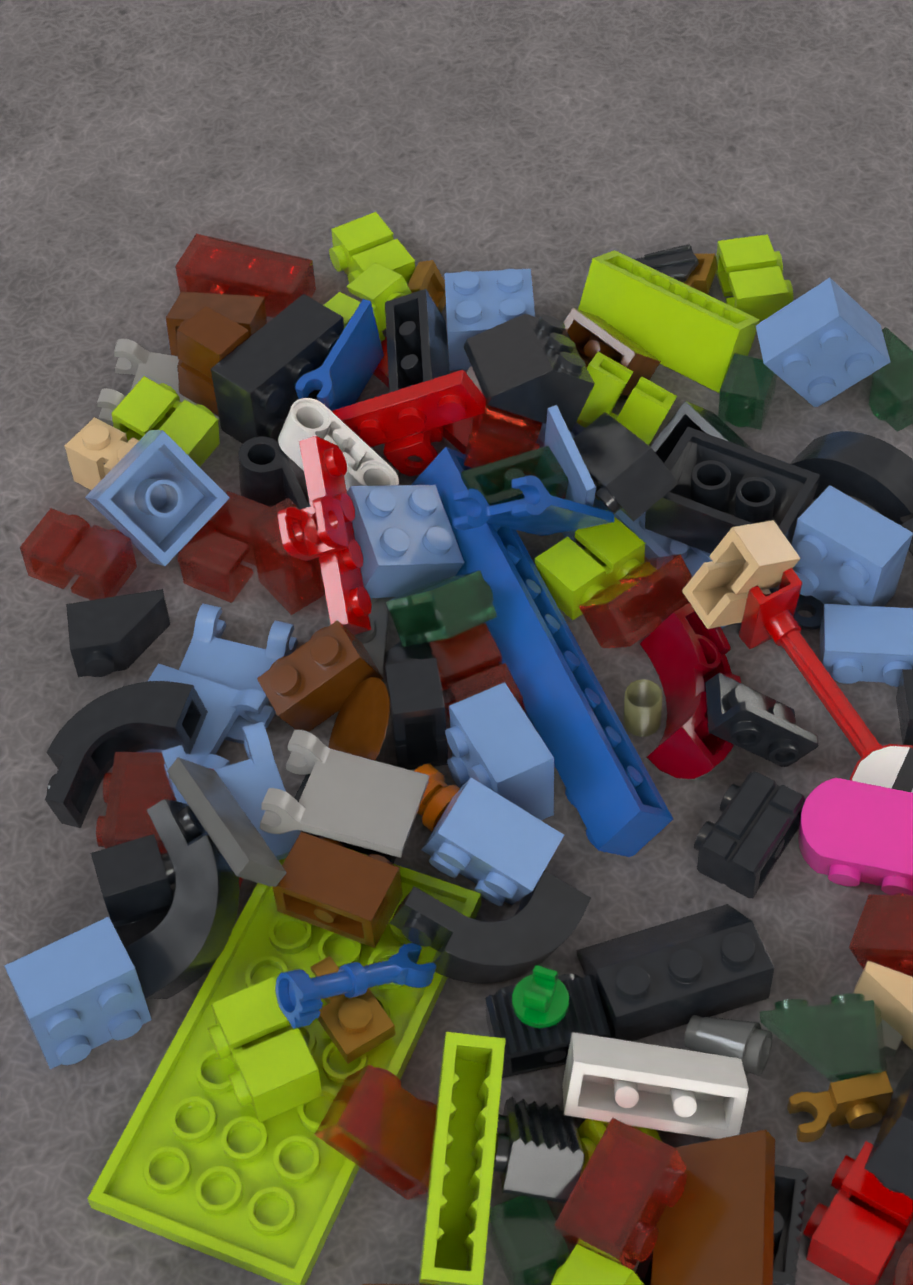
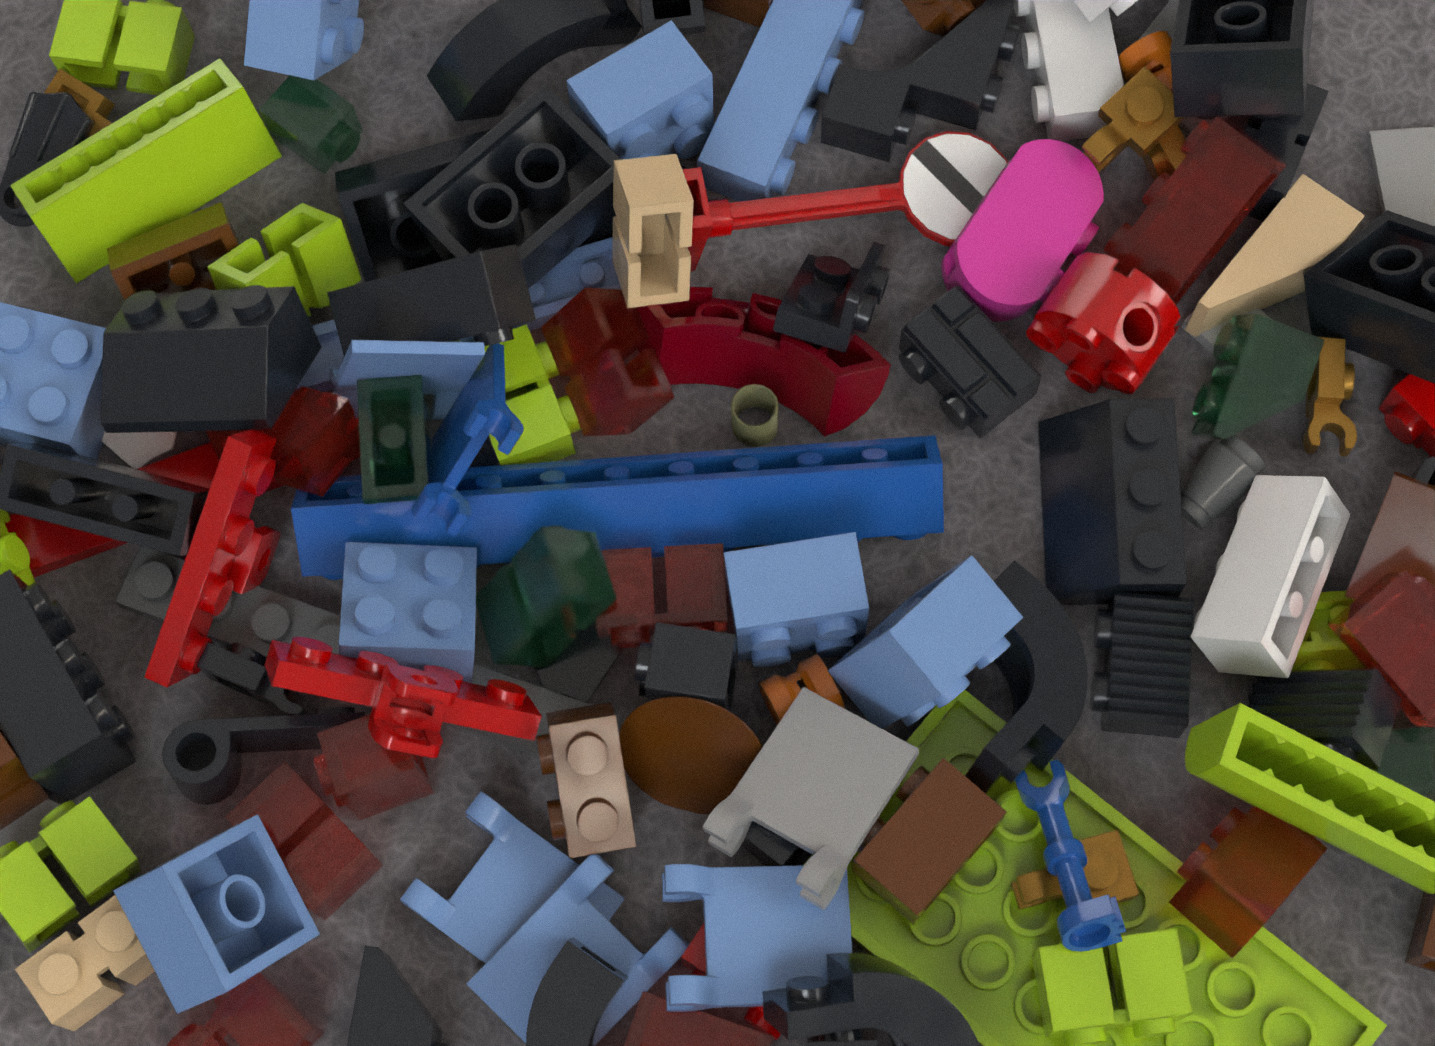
camera: 70 degrees left, 20 degrees up
dark grey tile [167,757,287,887] -> none
white beam [278,398,399,491] -> none
blue flag [295,299,384,411] -> none
green plate [512,965,569,1028] -> none
none -> red brick [1026,252,1181,395]

